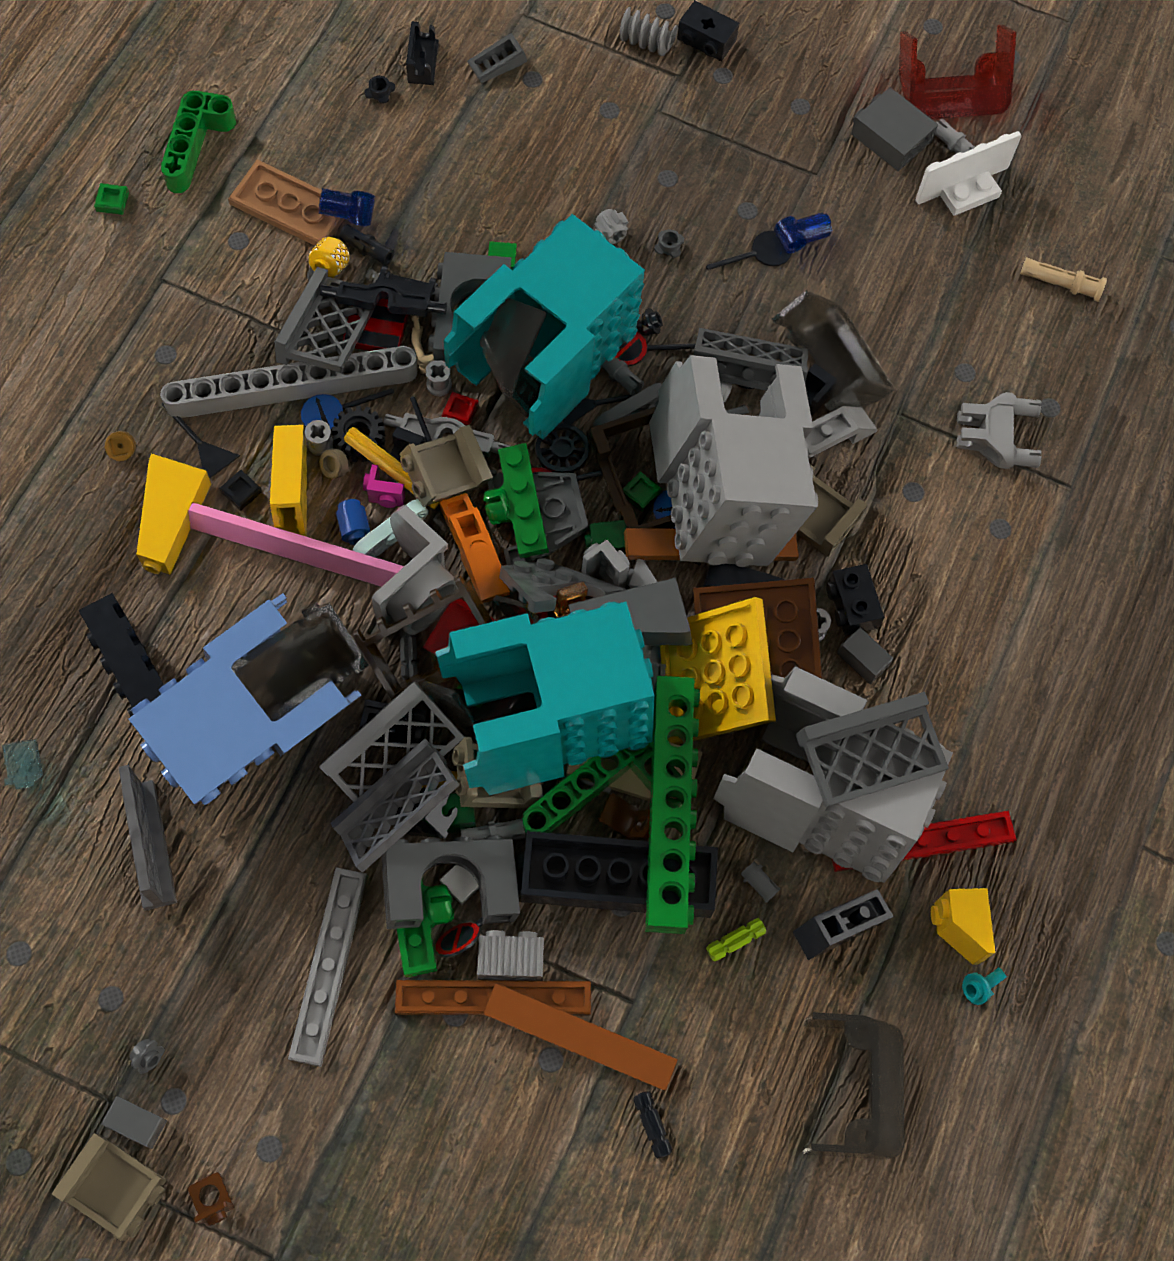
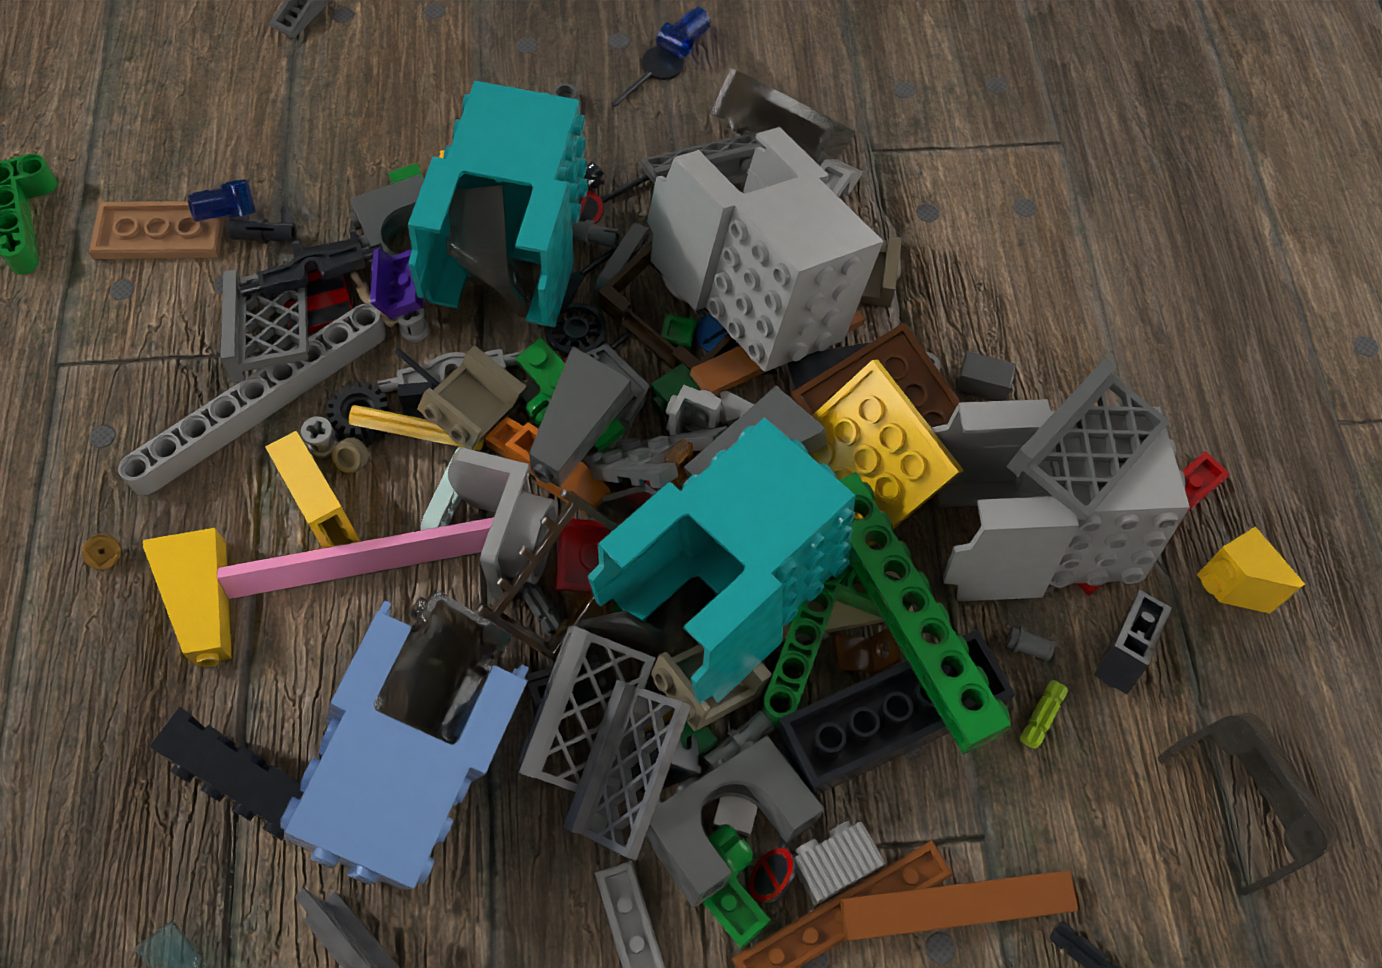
camera: 25 degrees left, 5 degrees down
black piece [162,402,240,479] -> none
black tile [219,470,262,511] -> none
blue piece [301,388,394,430] -> none
yellow head [308,237,350,278] -> none
blue brick [336,499,371,545] -> none
dark pink bracket [363,464,405,508] -> none
black plate [364,75,395,104] -> none
black hinge [406,21,439,85] -> none
red tile [442,391,479,426] -> none
black brick [826,564,885,636] -> none
light grey connector [957,392,1041,469] -> none
teal plate [962,967,1007,1005] -> none
none -> dark purple bracket [370,248,424,319]
none -> dark grey slope [529,347,631,487]

